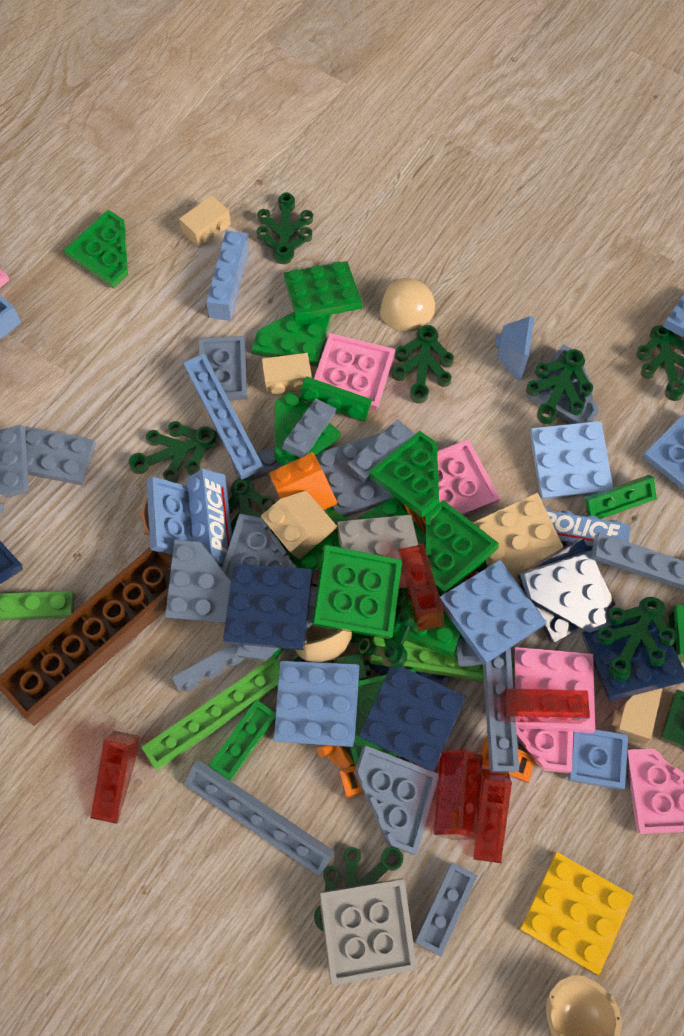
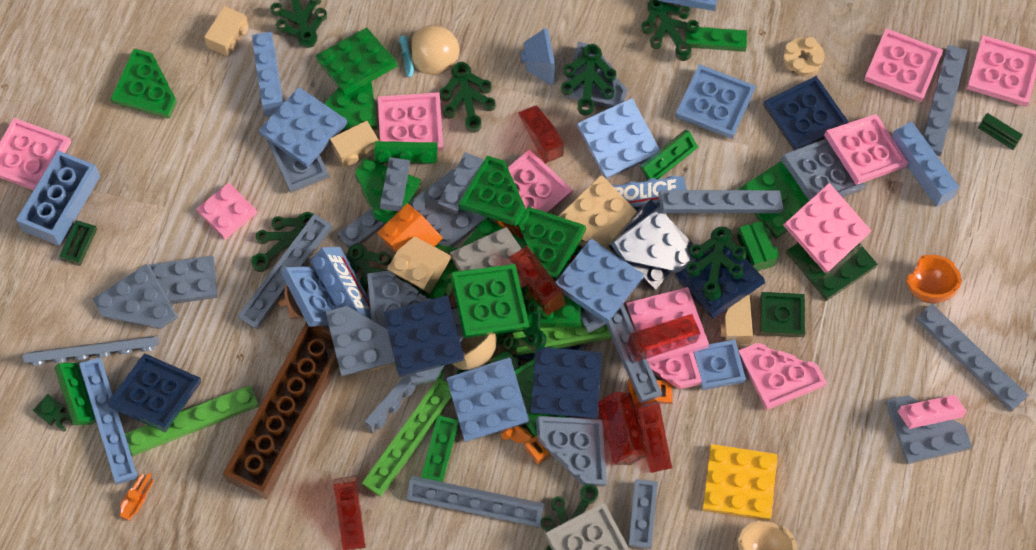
camera: 20 degrees left, 0 degrees up
medium blue plate [183,354,263,480] -> none
none -> bright pink plate [197,183,257,239]
none -> sand blue plate [238,214,333,330]
none -> medium blue plate [259,87,347,168]
none -> medium azure piece [399,35,414,77]
none -> clear red slope [518,105,564,164]

